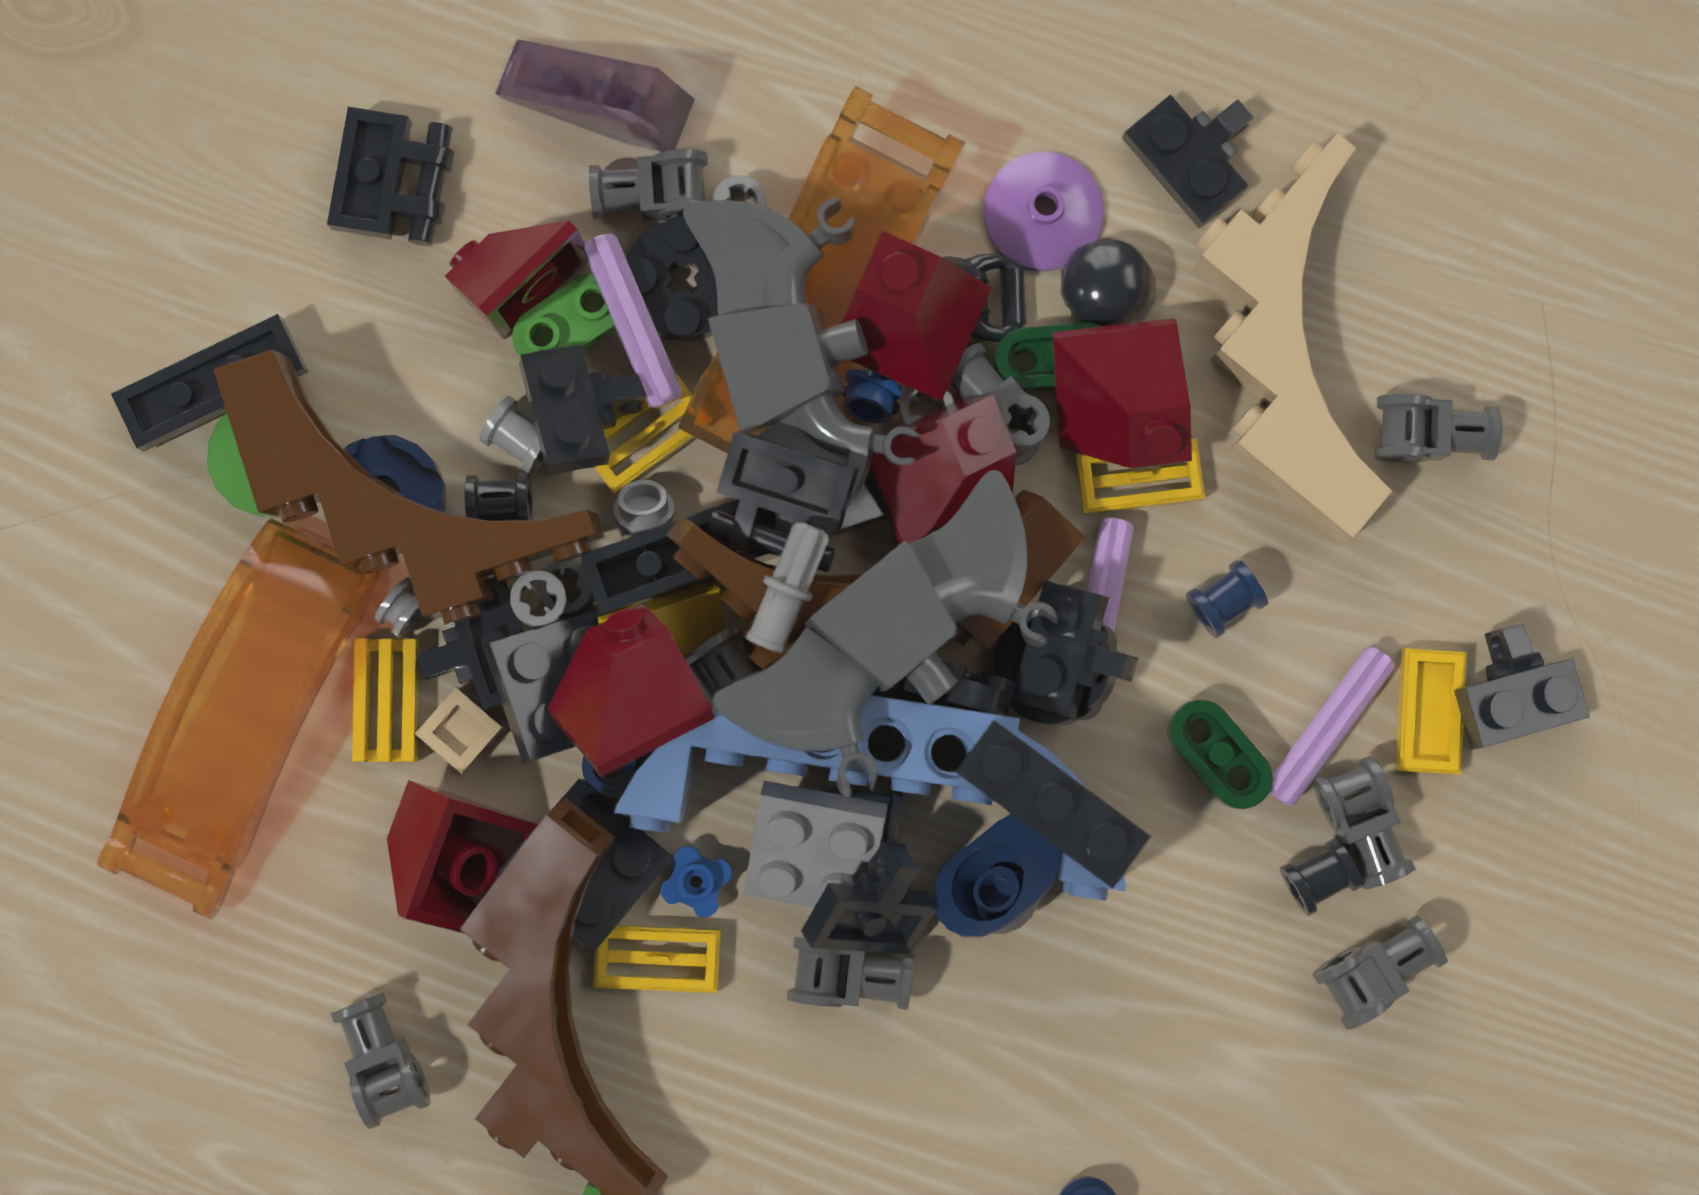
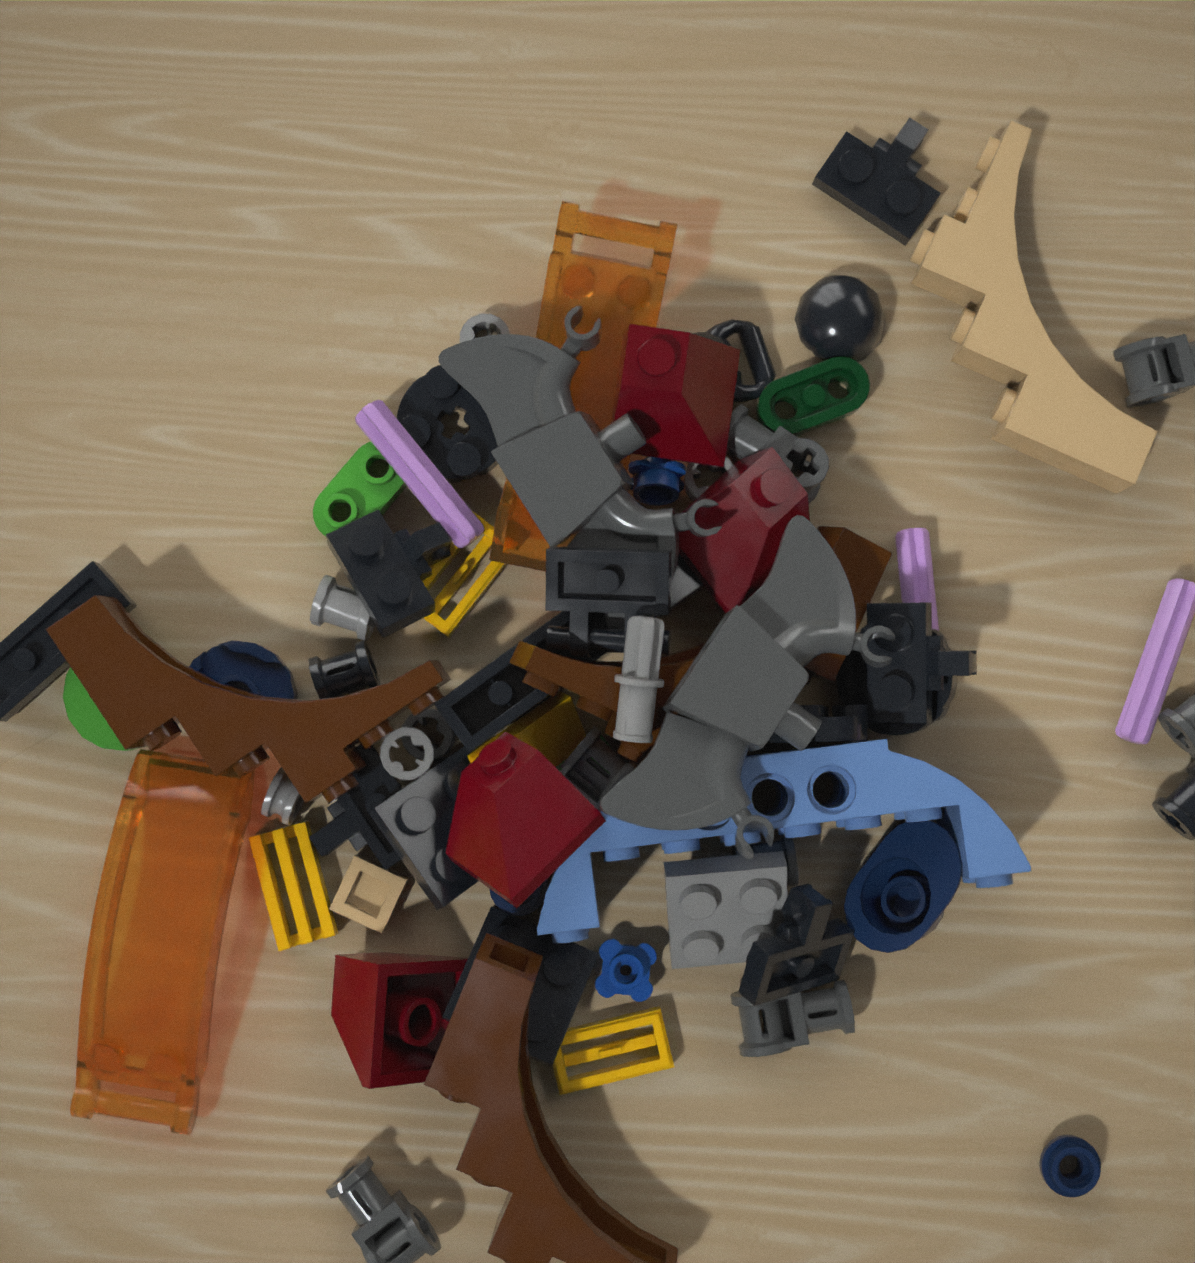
camera: 10 degrees left, 0 degrees up
black plate [327,106,454,246] -> none
dark red slope [445,220,587,339] -> none
slope [495,39,695,152] -> none
dark grey connector [589,149,708,221] -> none
light grey plate [613,480,675,536] -> none
black plate [955,720,1151,889] -> none
medium lavender dish [983,152,1104,271] -> none
dark red slope [1052,318,1192,469] -> none
yellow tile [1074,438,1205,515] -> none
dark green plate [1167,700,1273,809] -> none
dark blue bush [1186,560,1268,638] -> none

